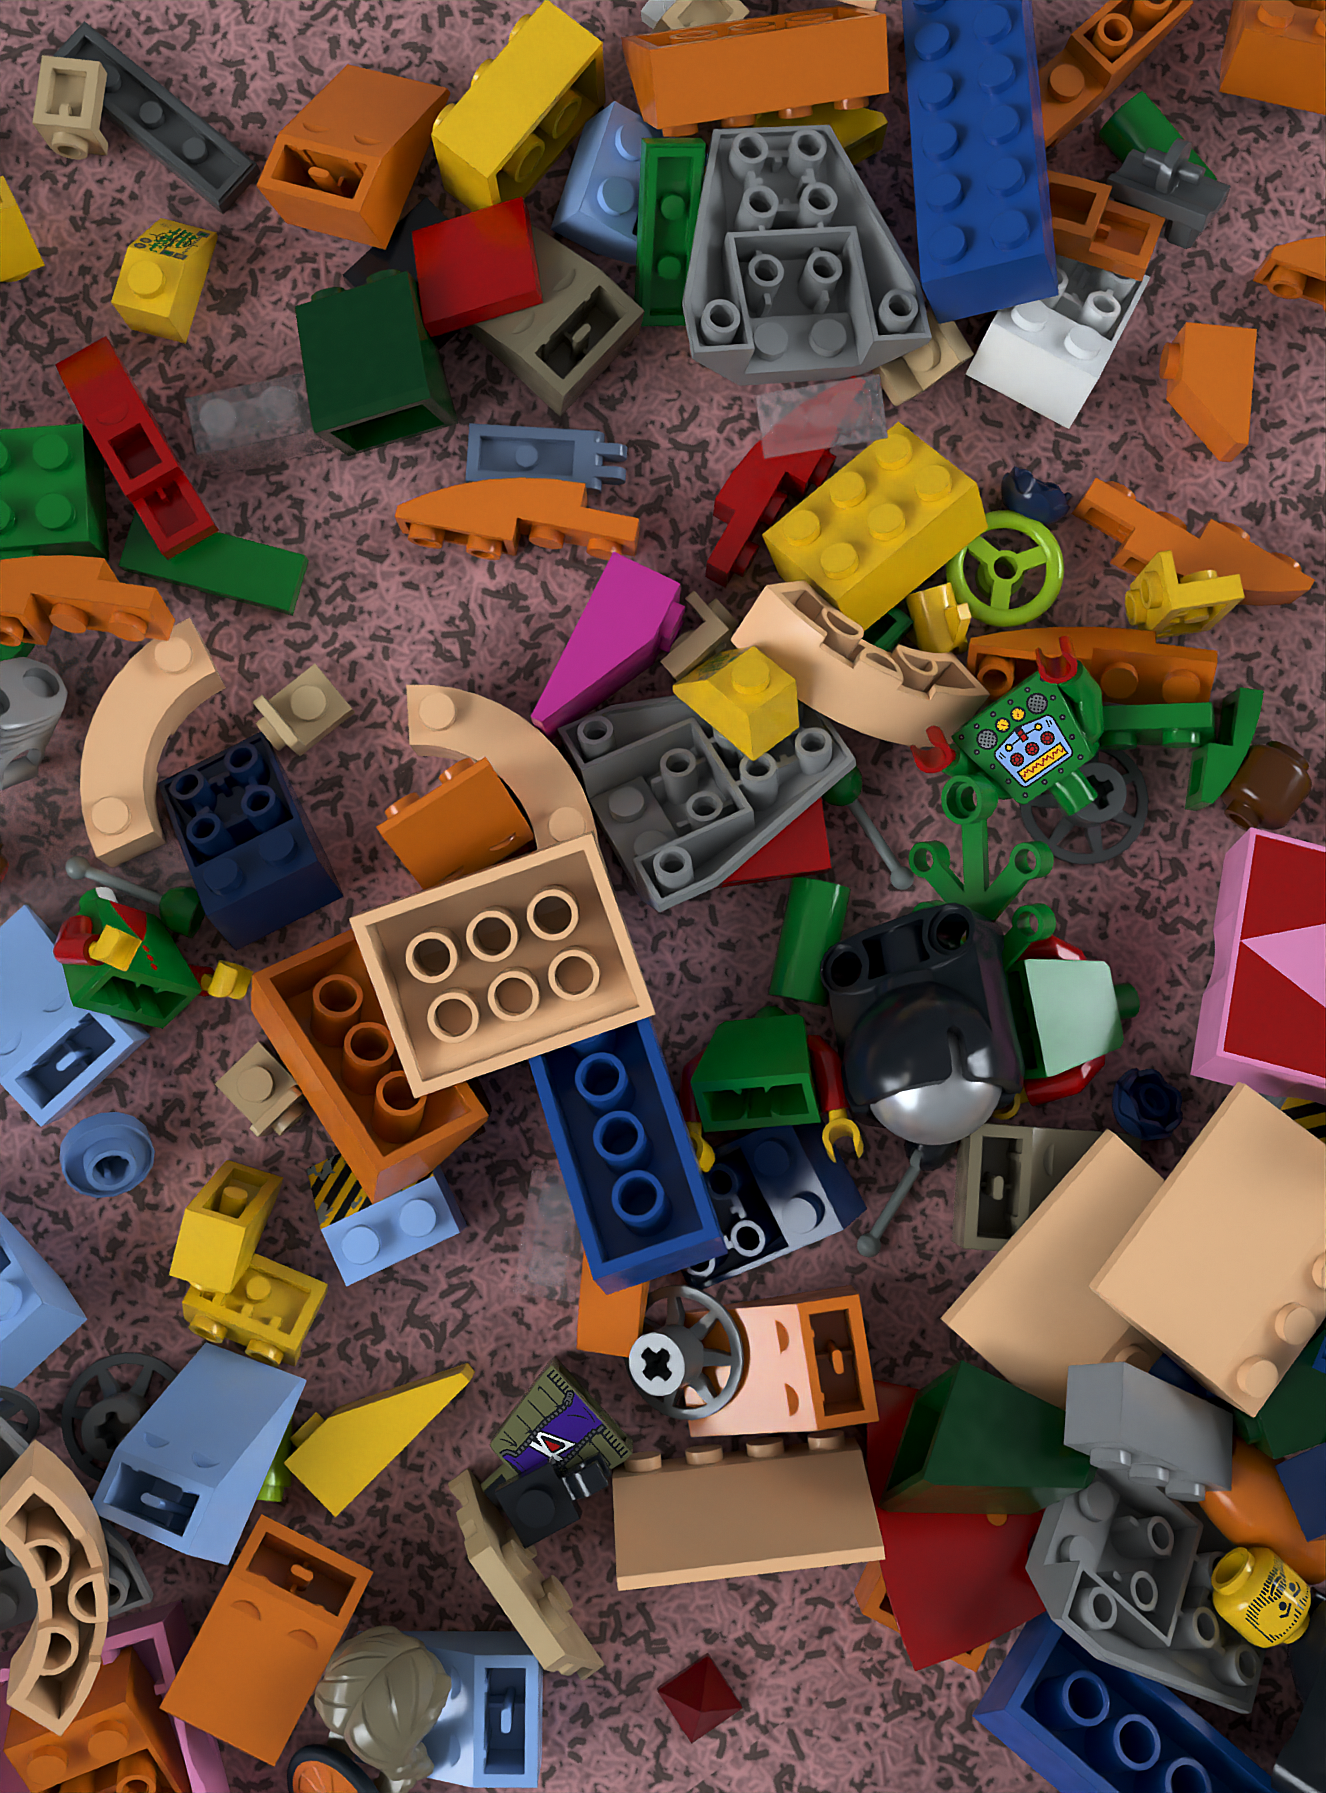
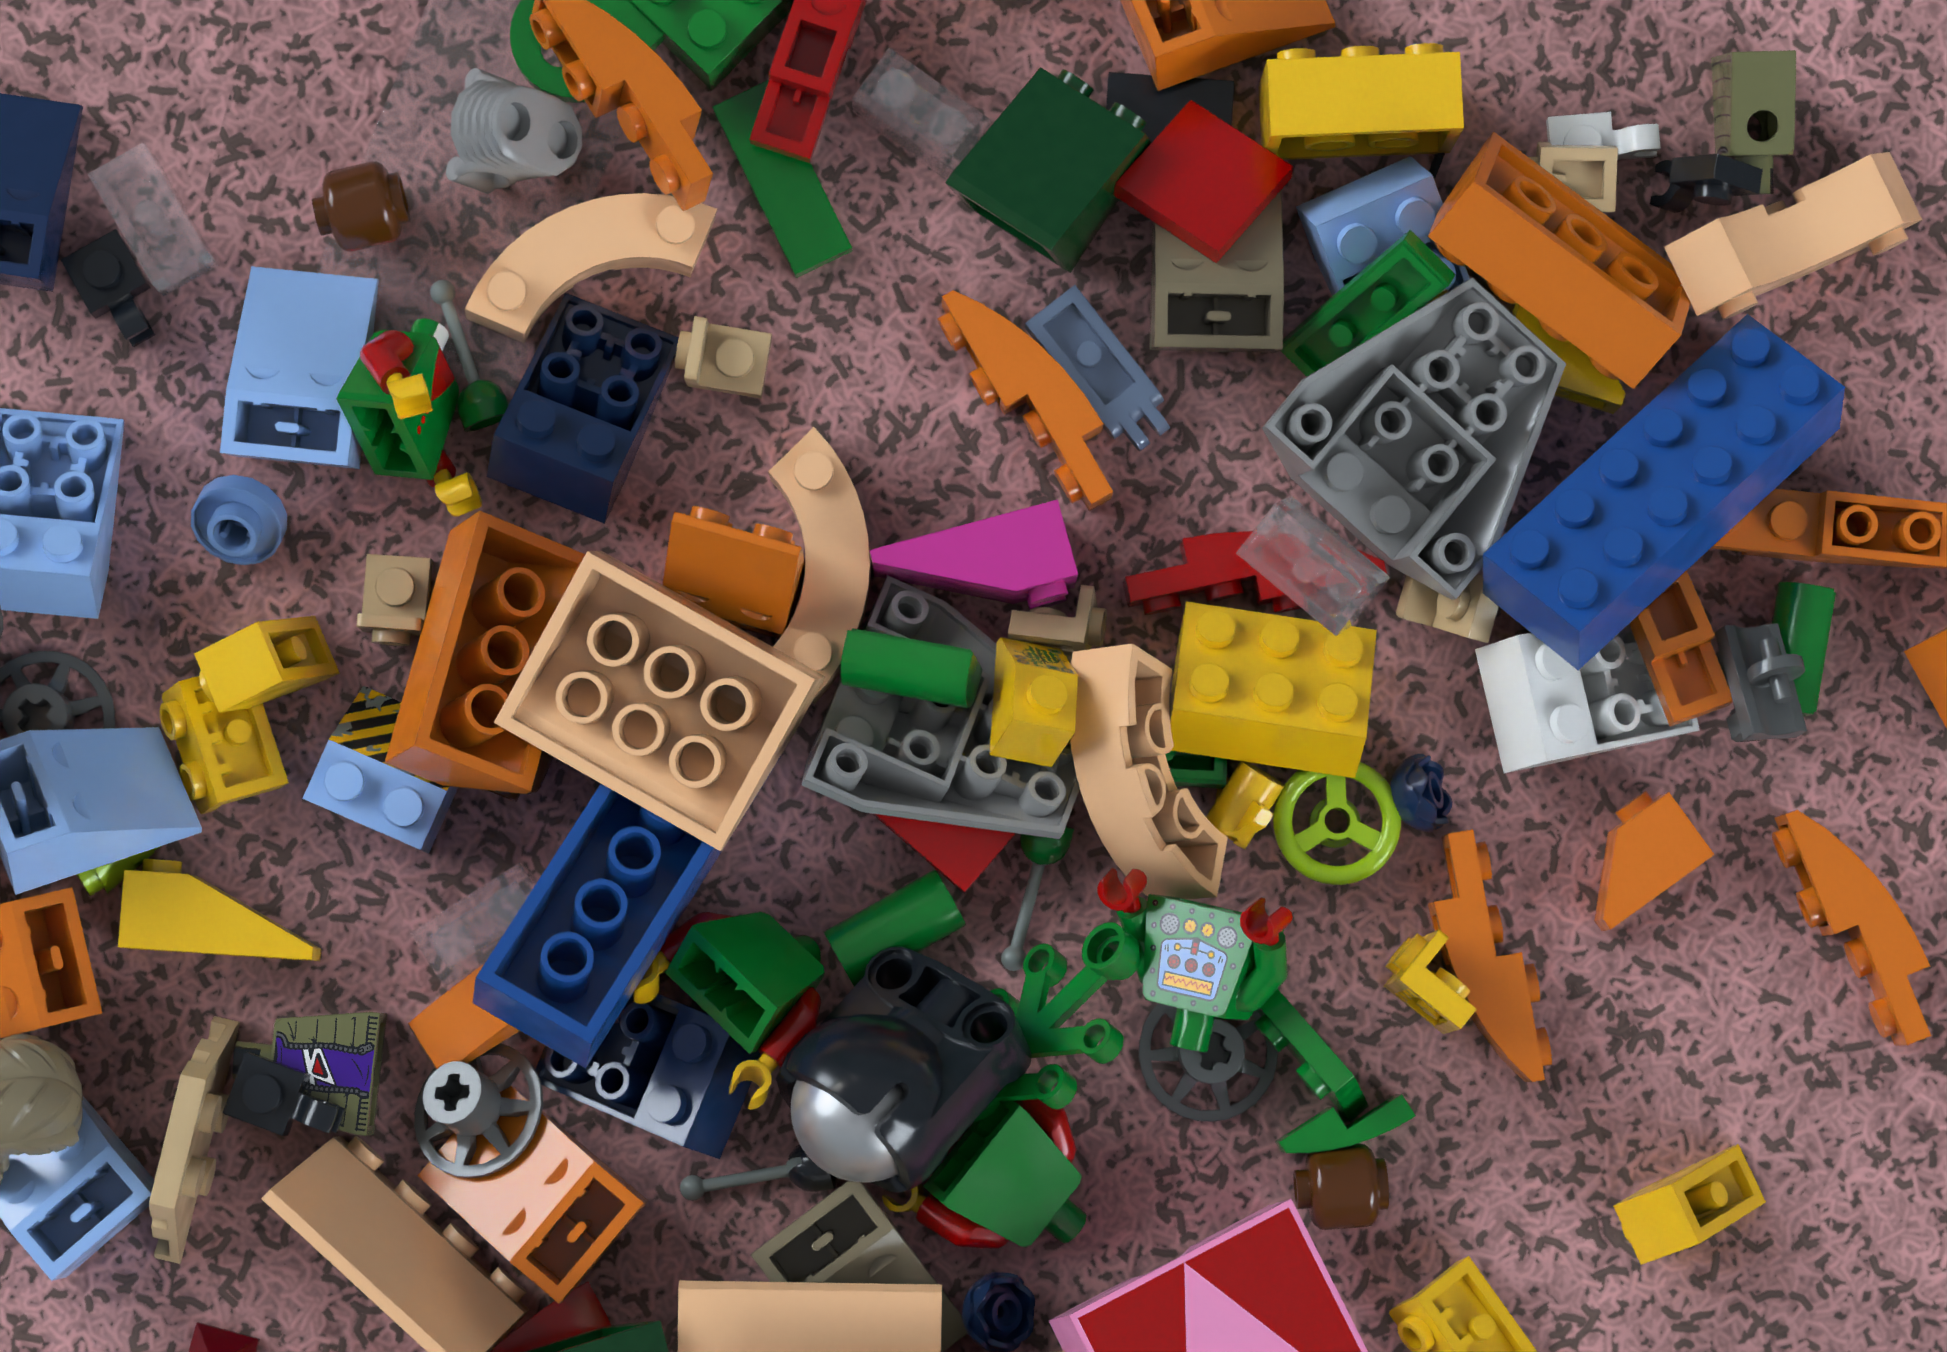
camera: 45 degrees right, 0 degrees up
orange slope [966,627,1218,705] -> none
none -> green brick [841,628,983,708]

